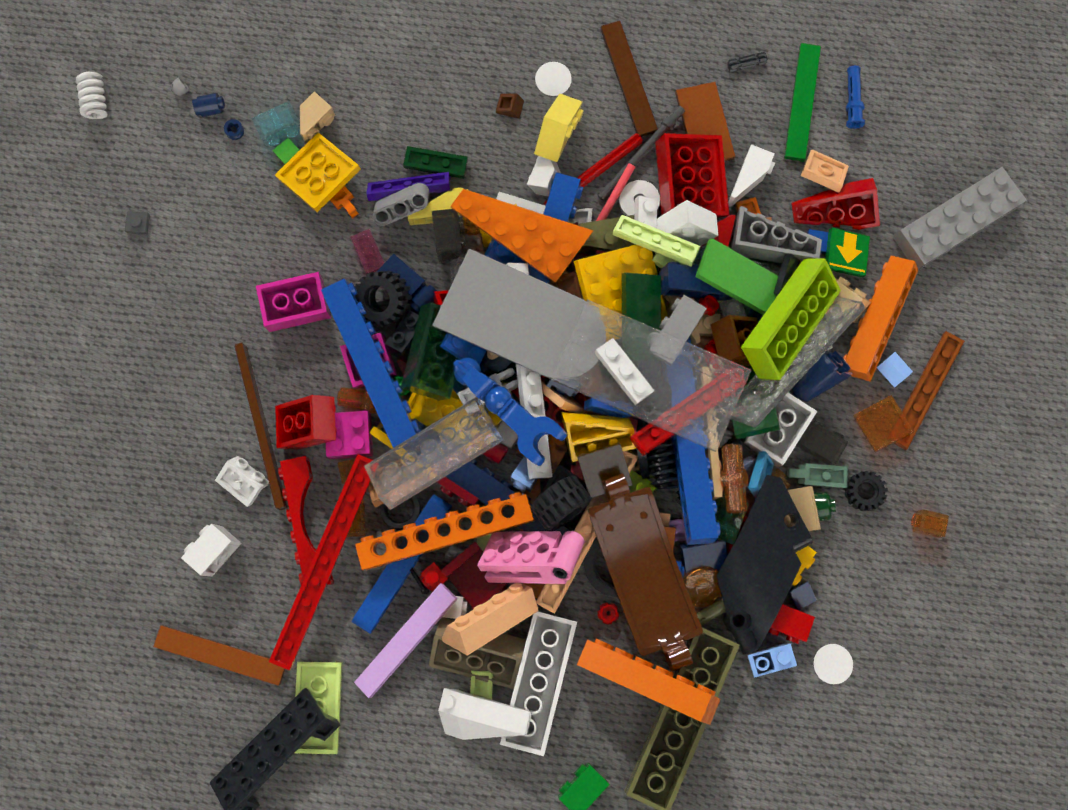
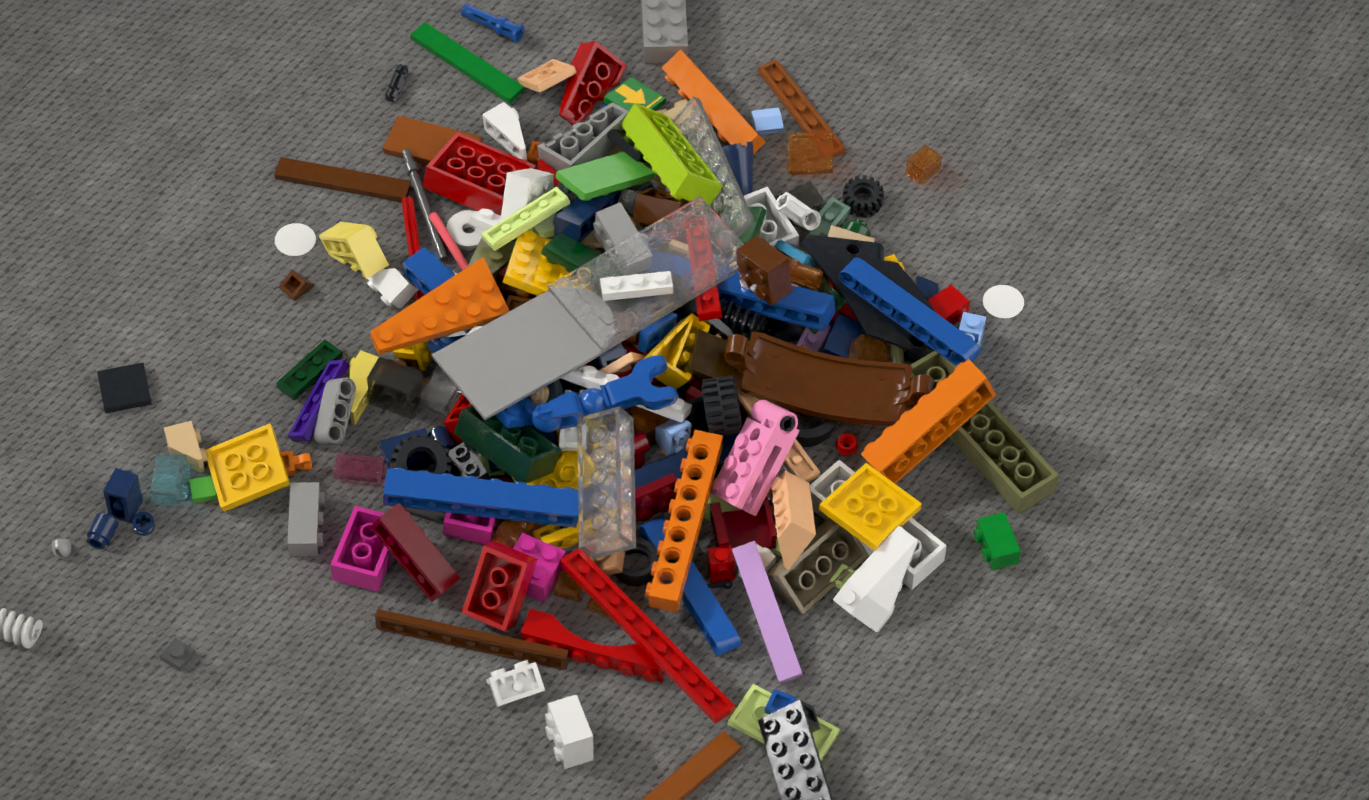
camera: 60 degrees left, 25 degrees down
none -> black tile [97,362,152,413]
none -> dark blue brick [103,468,143,523]
none -> light grey brick [287,482,325,556]
none -> dark red brick [370,503,461,602]
none -> reddish brown brick [736,235,792,306]
none -> blue tile [764,689,797,715]
none -> white piece [776,192,821,230]
none -> yellow plate [819,463,922,551]
none -> blue beam [839,258,981,366]

